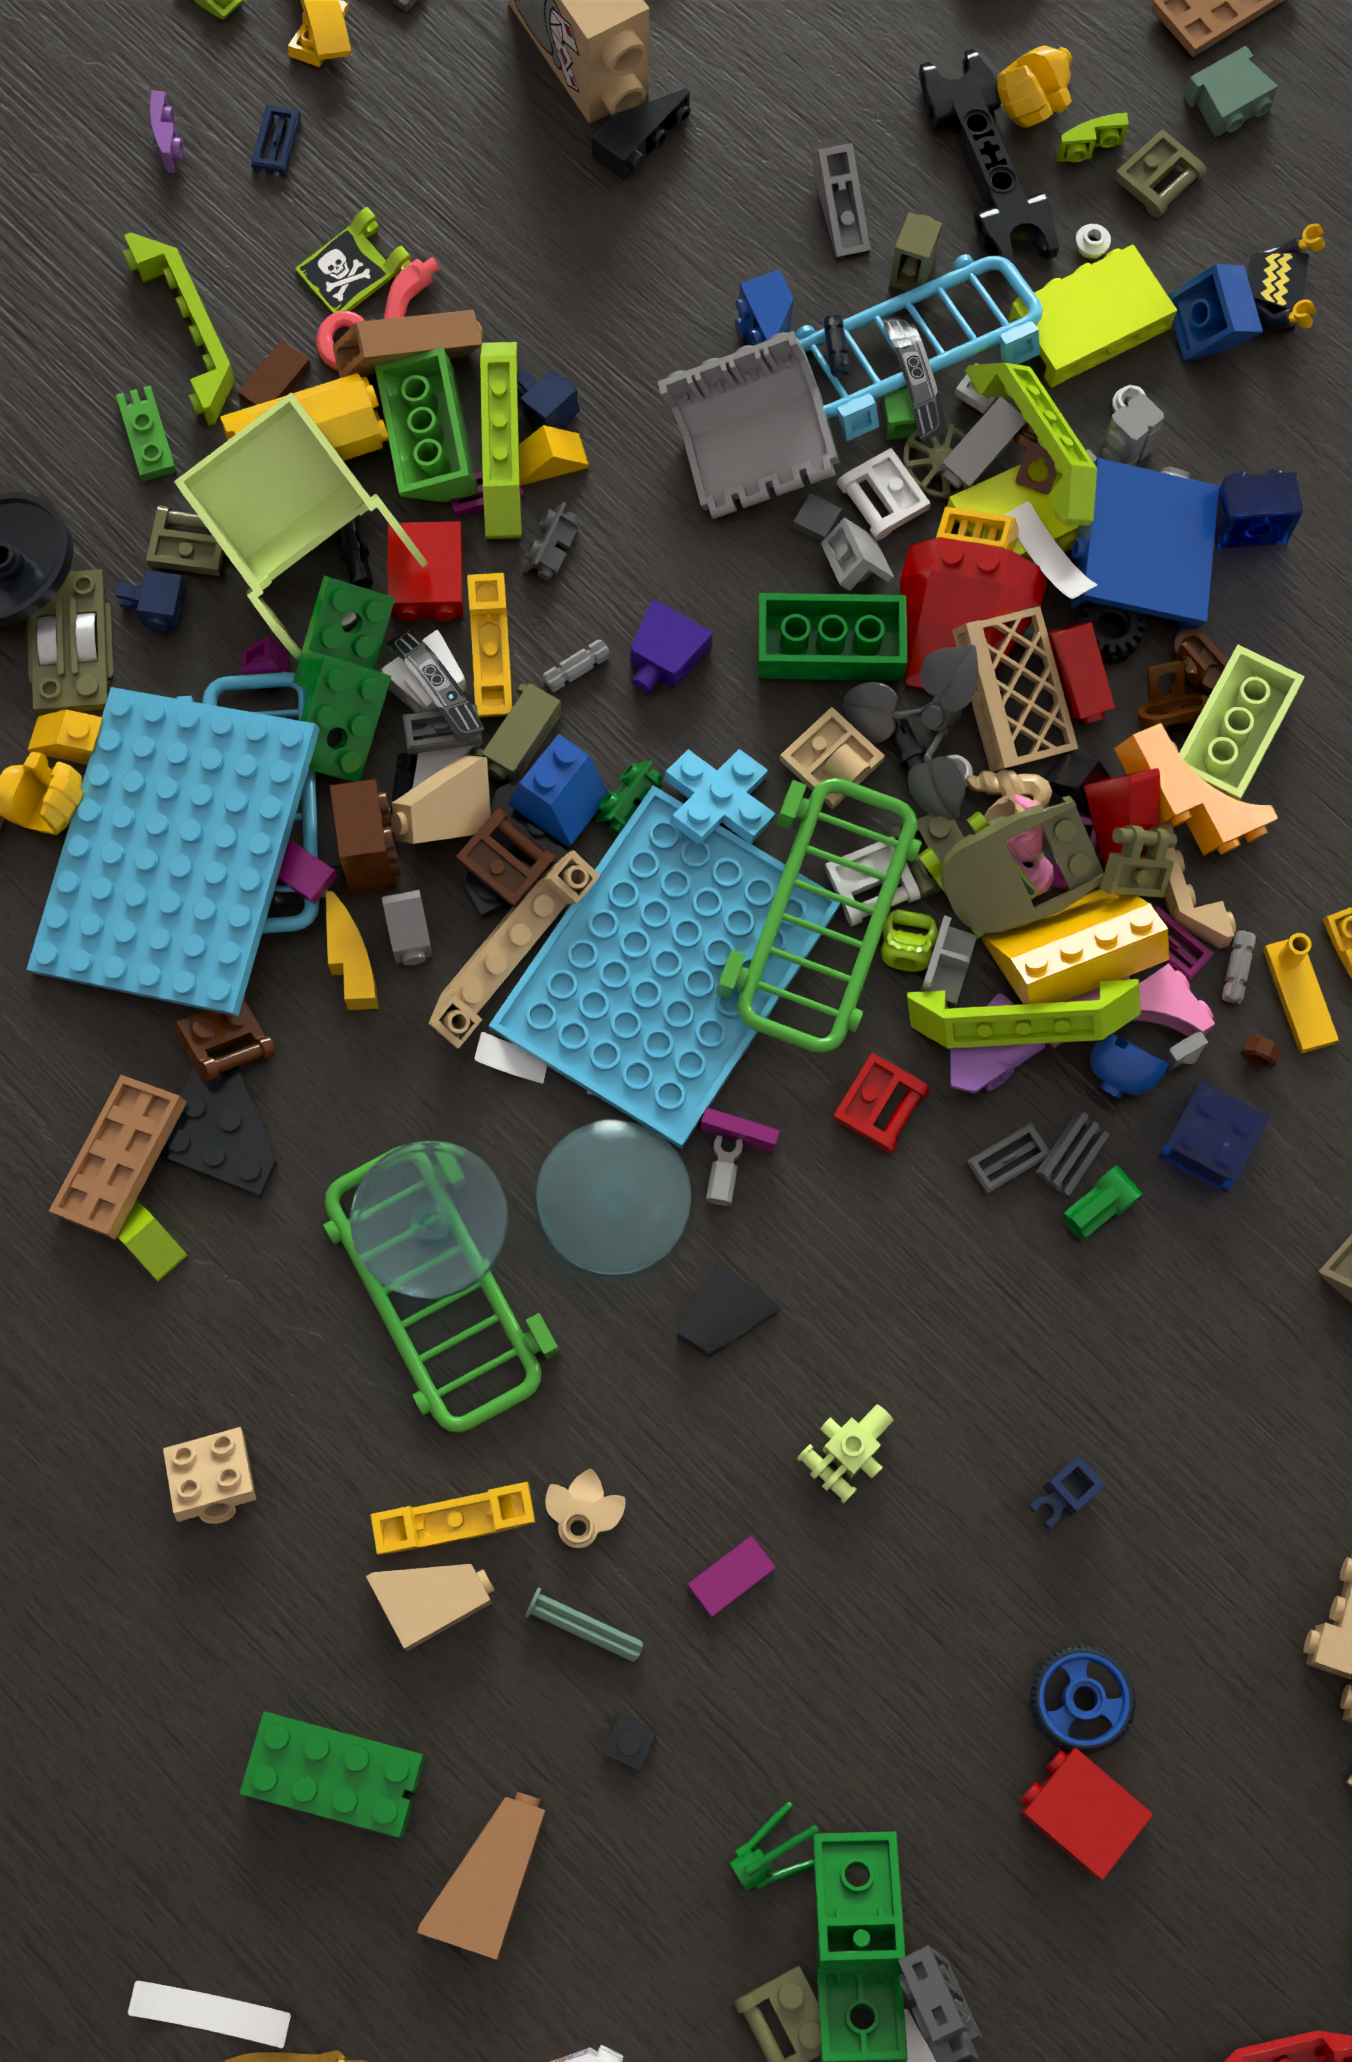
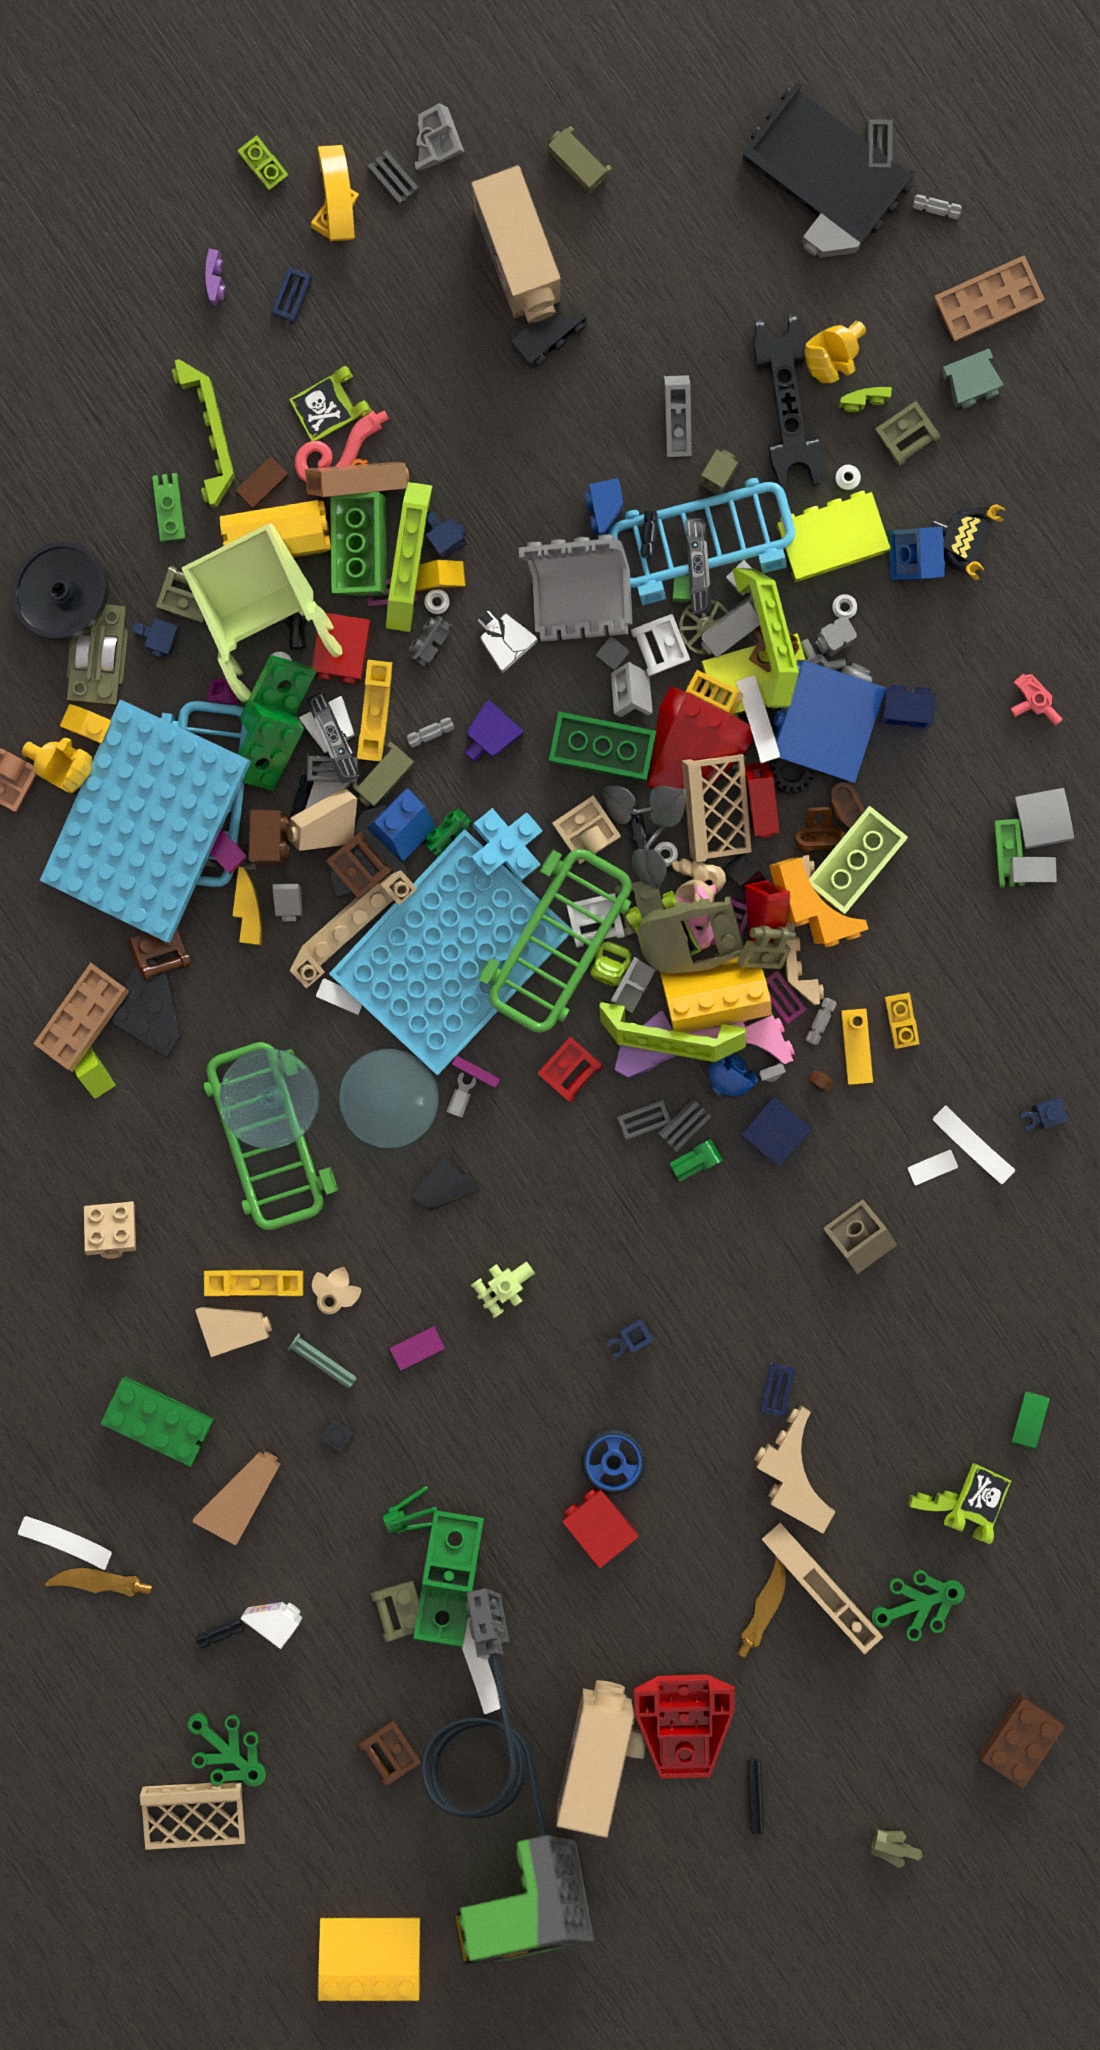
camera: 20 degrees right, 15 degrees up
none -> white plate [425,589,449,614]
none -> white torso [478,611,537,673]
none -> clear blue tile [760,1362,795,1417]

